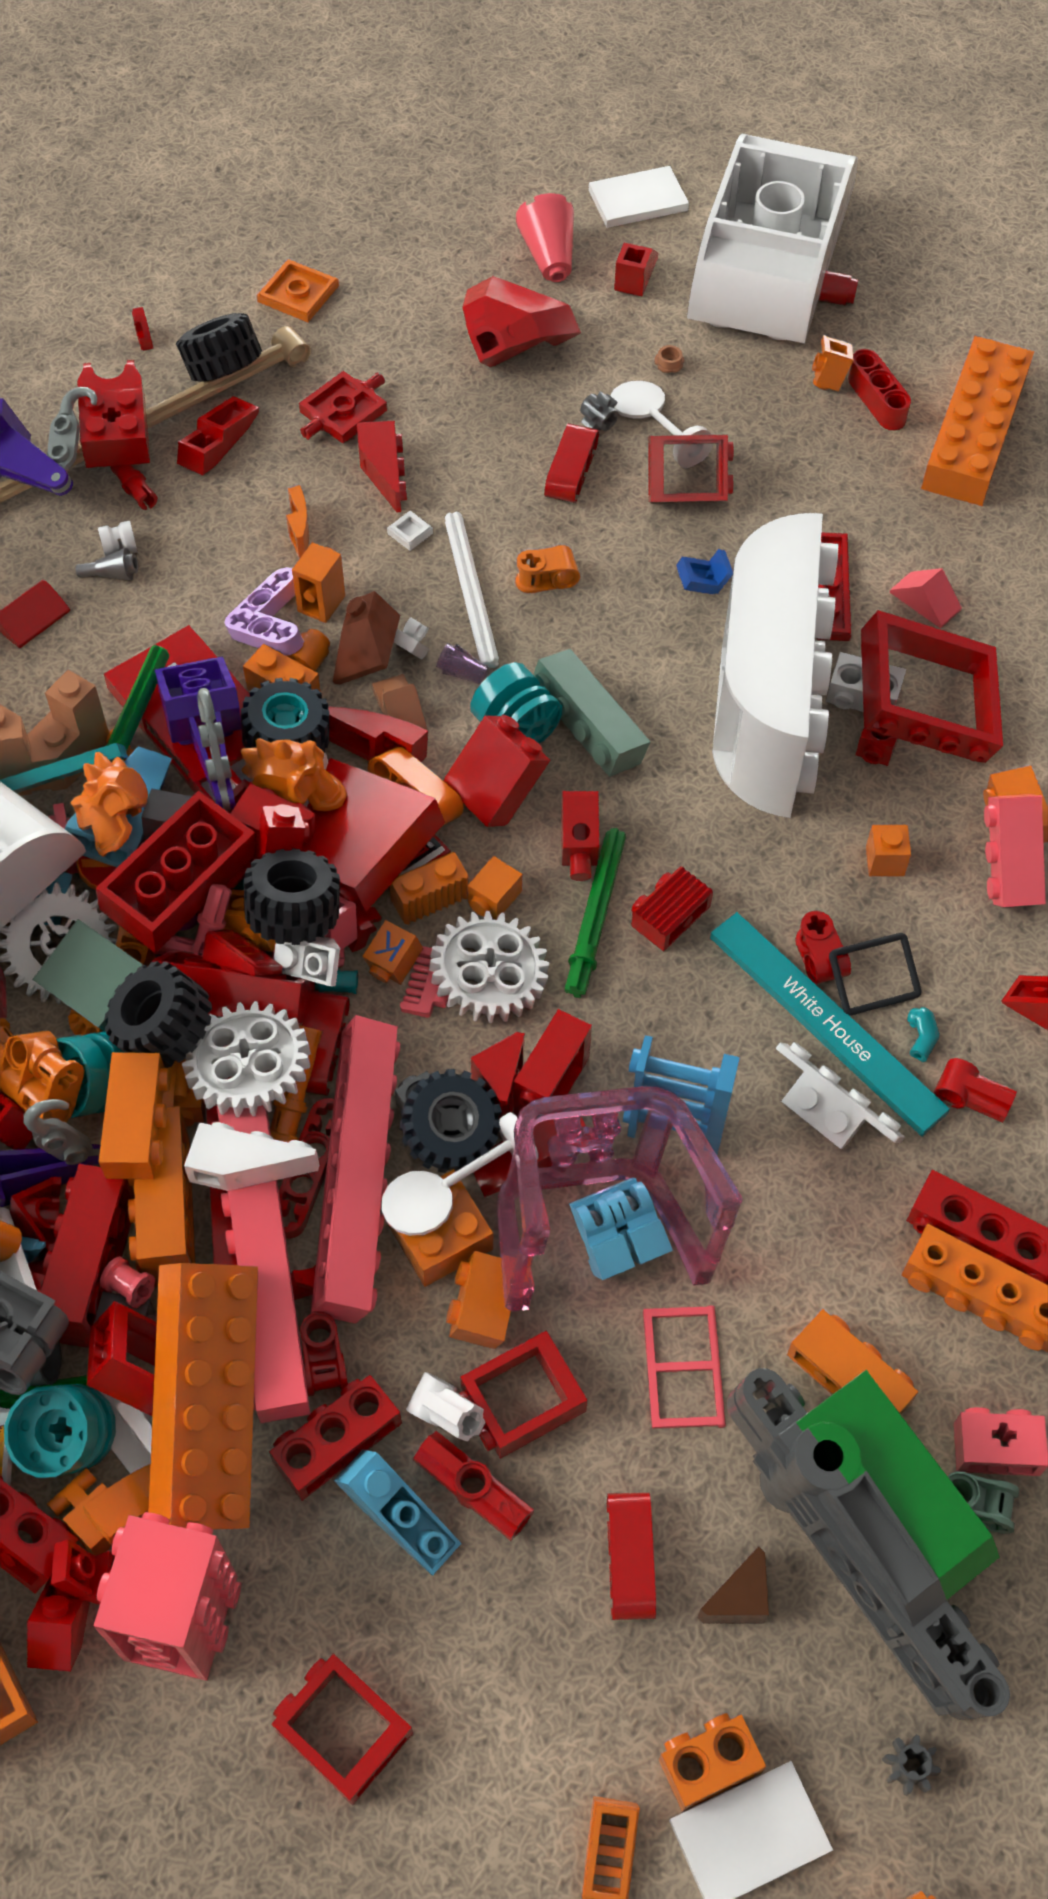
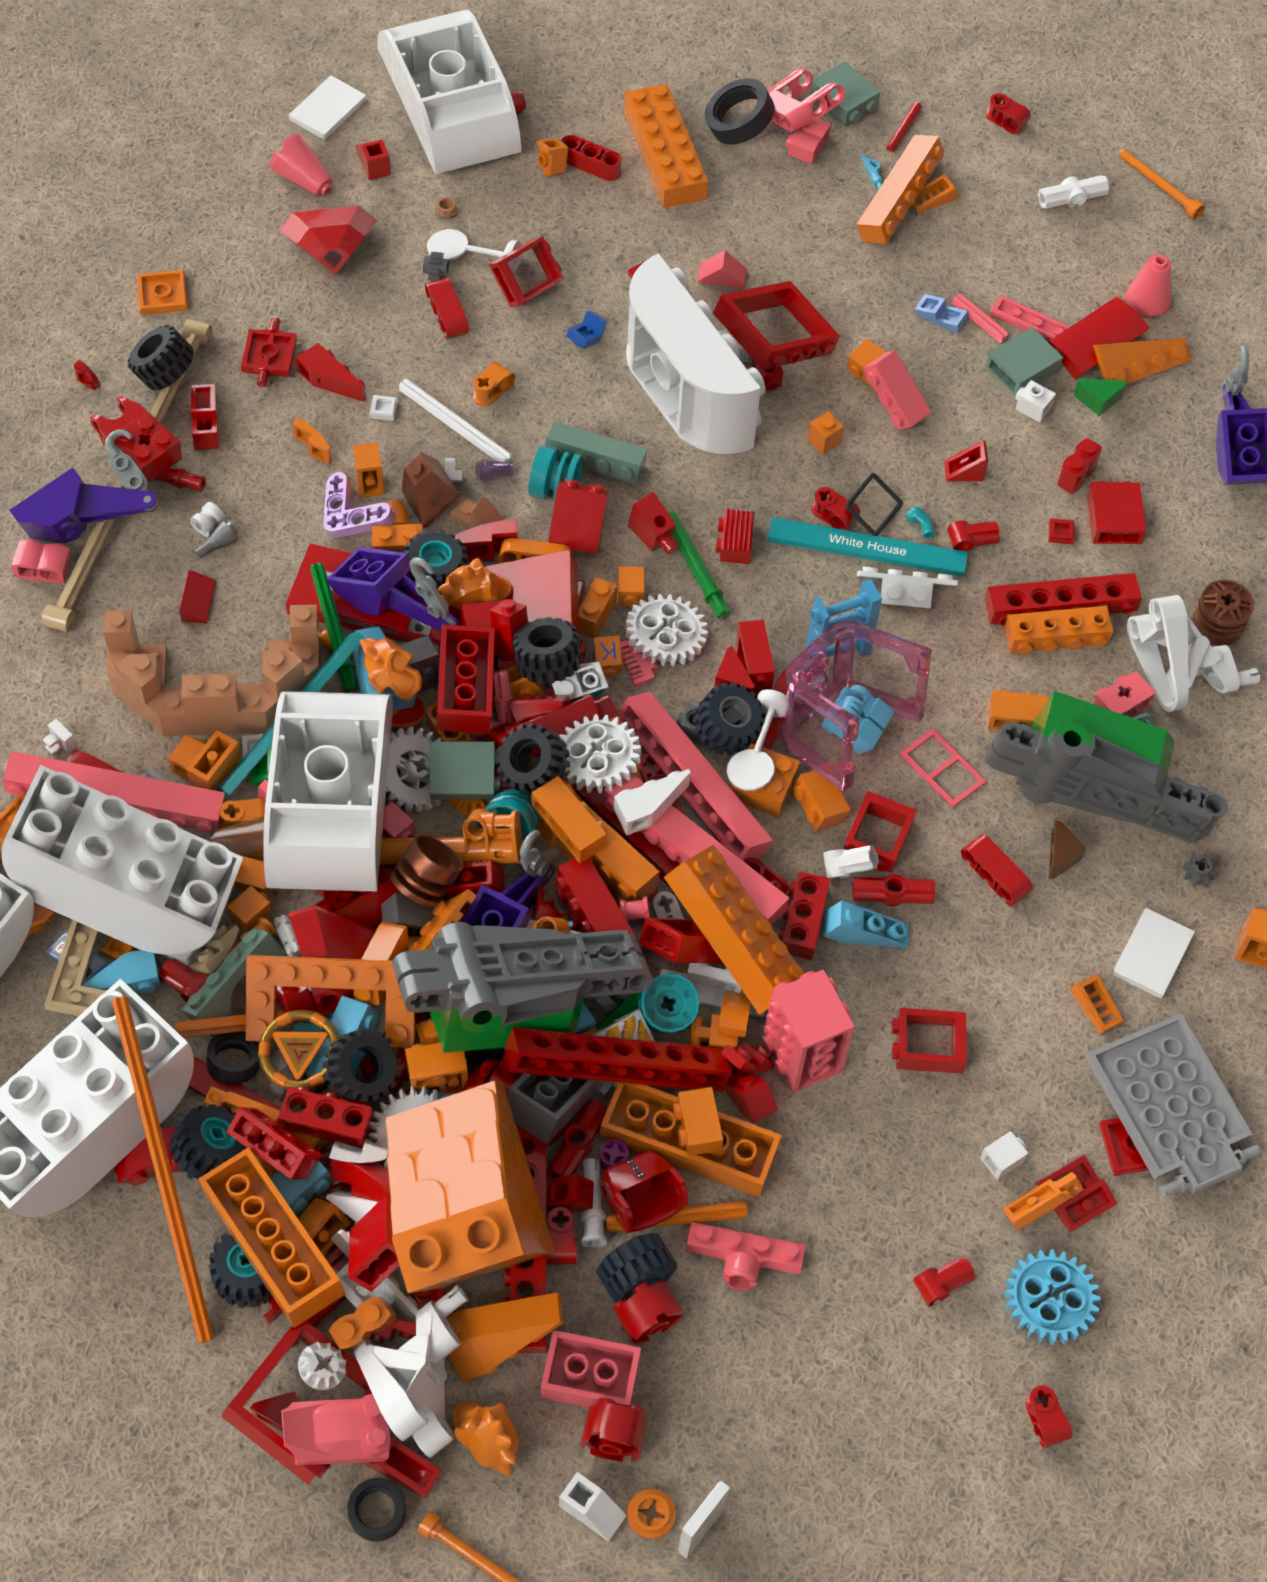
camera: 40 degrees left, 0 degrees up
orange brick [659,1713,767,1812] -> none

